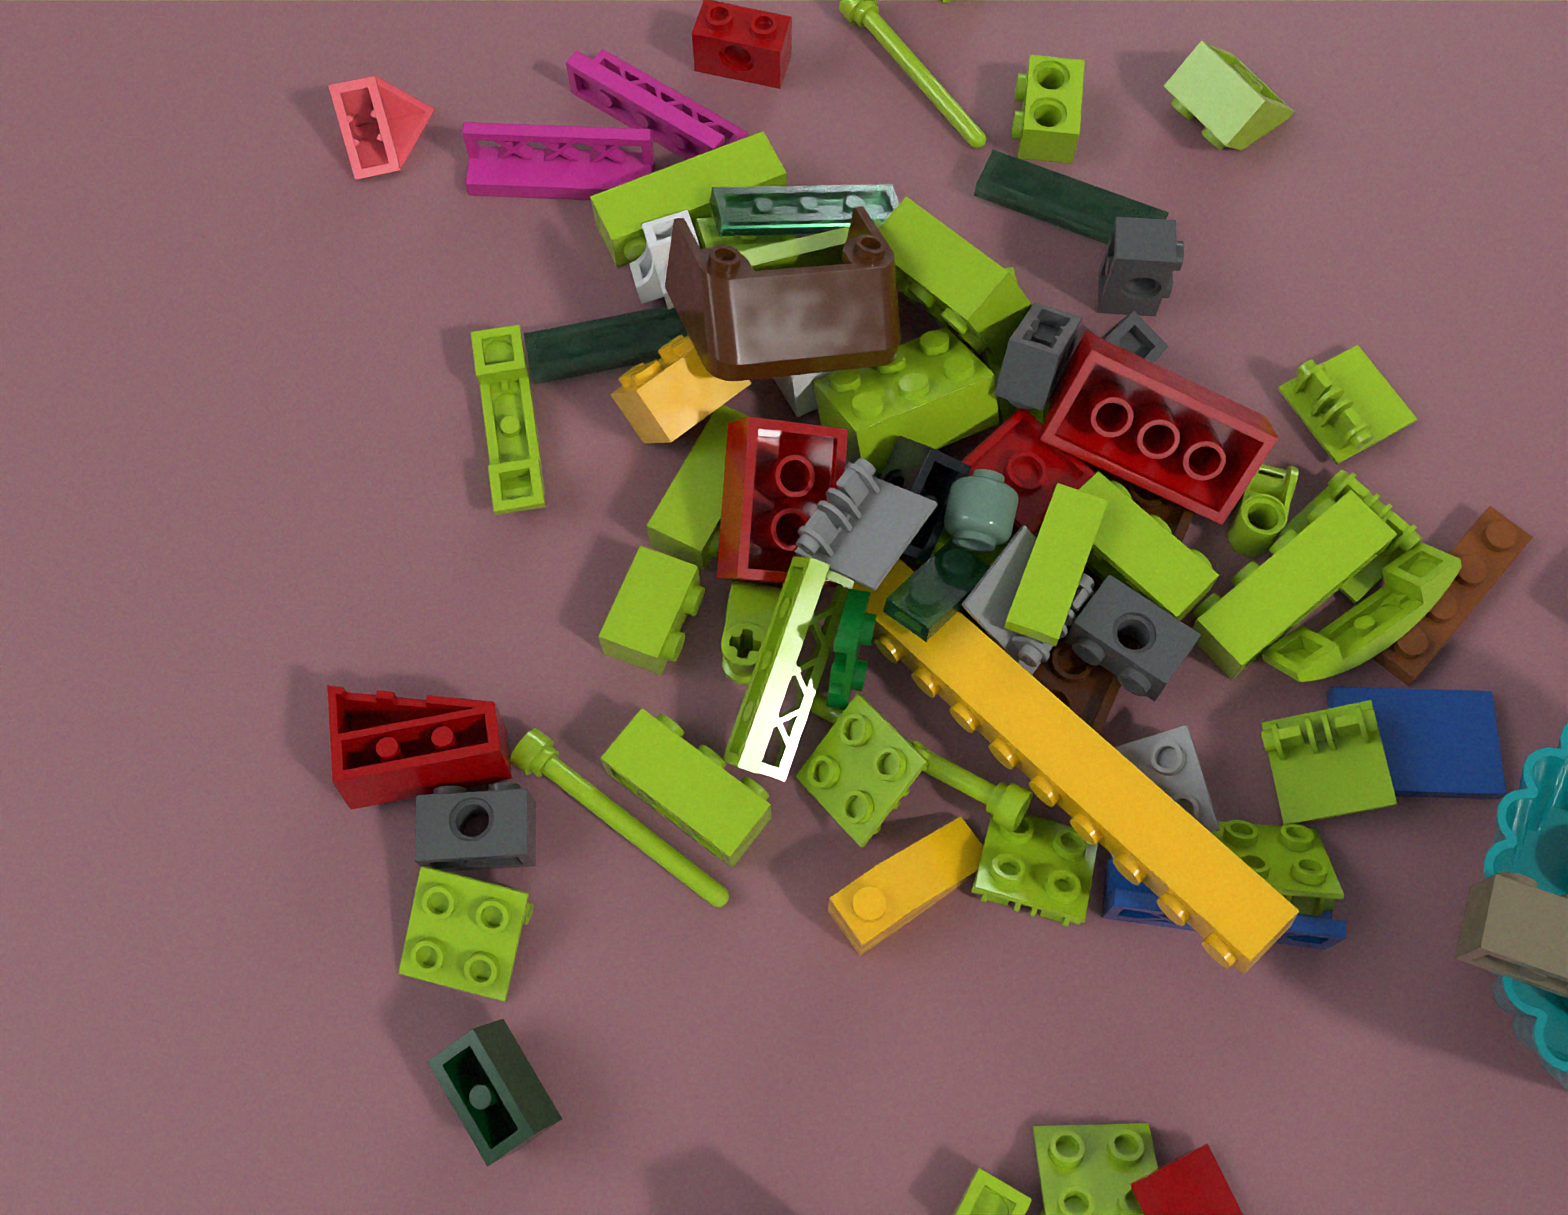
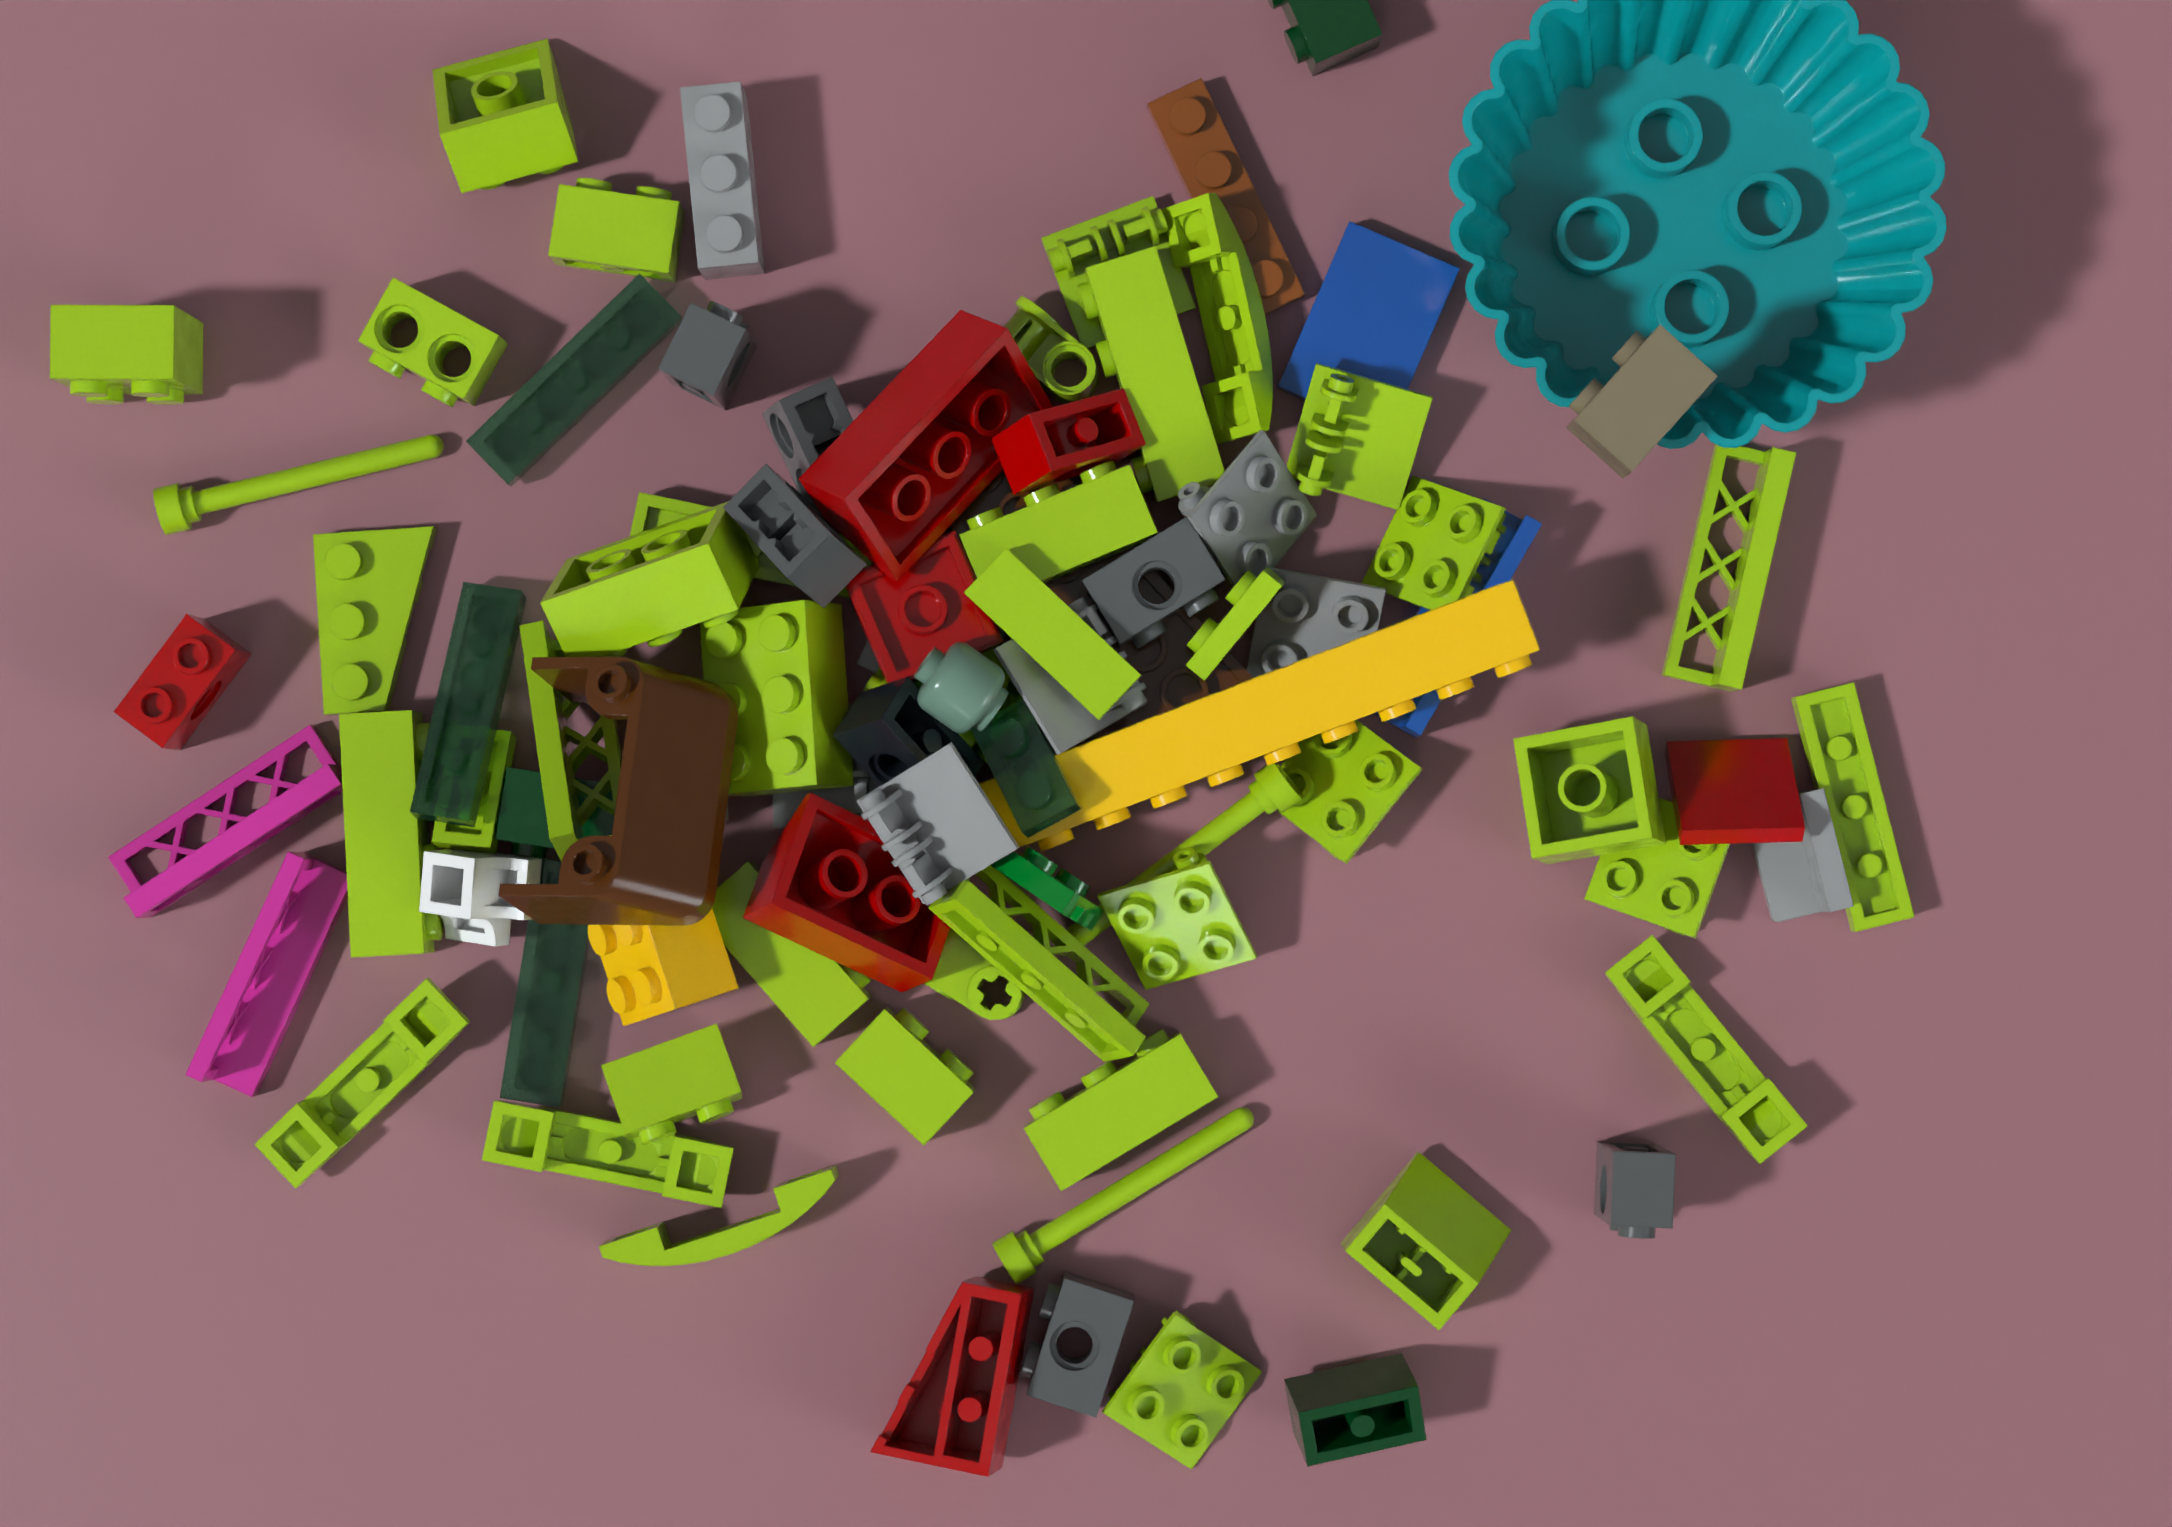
camera: 65 degrees left, 20 degrees up
coral slope [328,75,435,180] -> none
yellow slope [828,816,984,956] -> none
lime hinge [1277,345,1418,465] -> none
none -> lime slope [254,978,471,1189]
none -> lime wing [313,526,437,716]
none -> lime brick [548,178,686,282]
none -> lime slope [599,1164,839,1266]
none -> lime brick [601,1023,742,1145]
none -> light grey brick [680,81,765,280]
none -> red brick [991,388,1146,495]
none -> light grey hinge [1178,430,1317,587]
none -> lime plate [1186,566,1286,681]
none -> lime slope [1340,1151,1511,1330]
none -> lime brick [1513,716,1666,864]
none -> lime fence [1661,444,1796,692]

